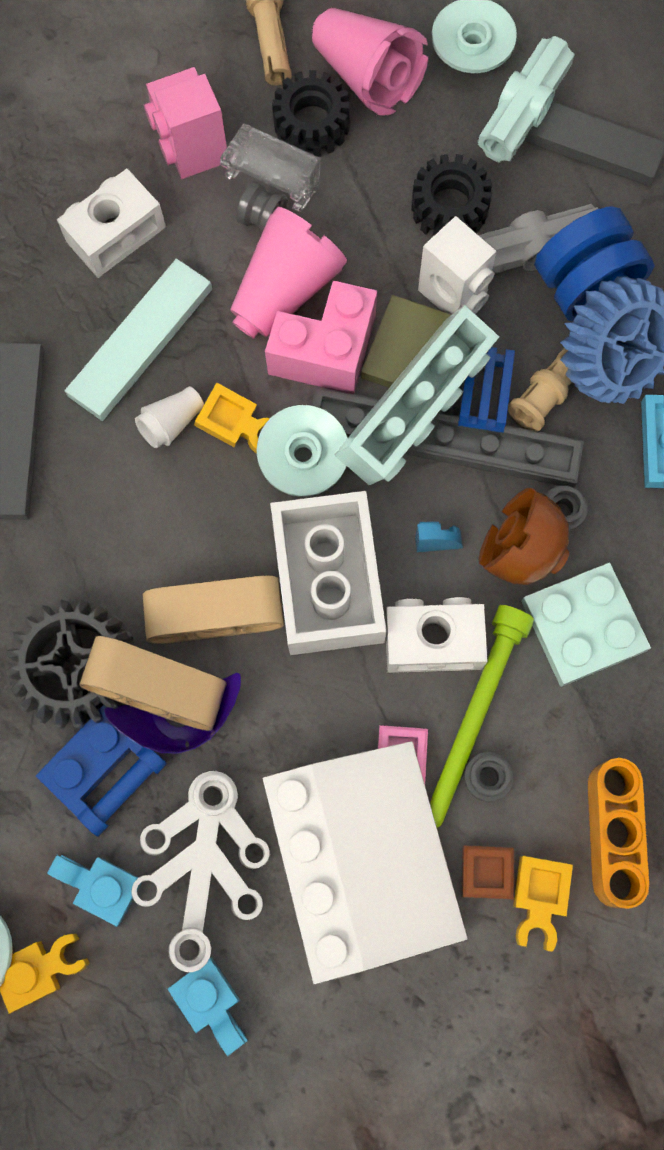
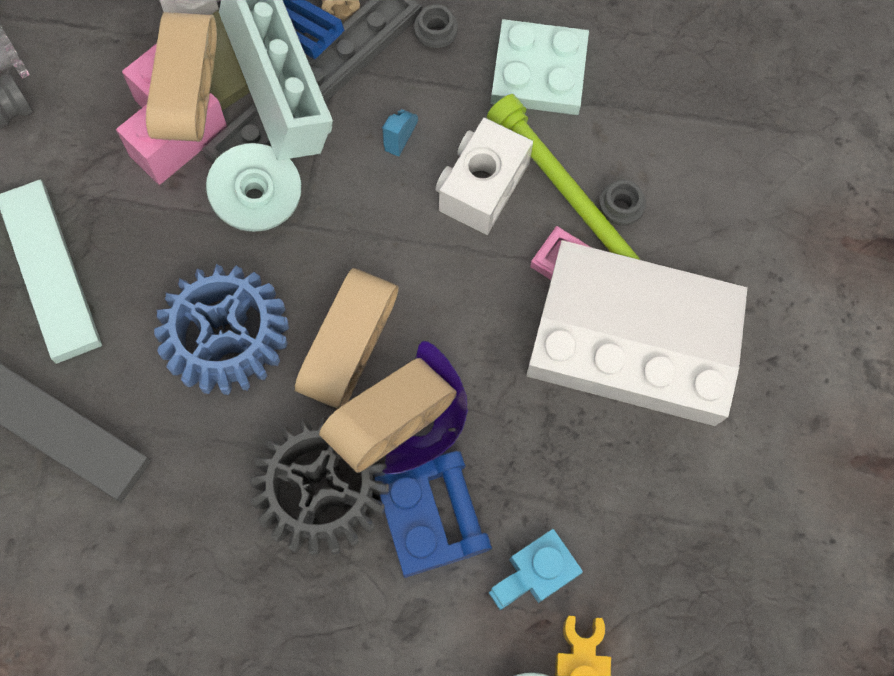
camera: 65 degrees left, 5 degrees down
white plant [131,771,270,972] -> none
white cone [135,386,204,448] -> none
medium azure plate [168,957,248,1056] -> none
yellow plate [194,383,270,454] -> none
bright pink cone [230,207,347,339] -> none
white brick [270,491,386,655] -> none
dark orange tile [461,846,514,899] -> none
dark orange cylinder [478,488,569,585] -> none
yellow plate [513,856,573,952] -> none
light orange beam [588,758,649,909] -> none
none -> tan beam [146,12,217,142]
none -> medium blue gear [154,264,289,395]

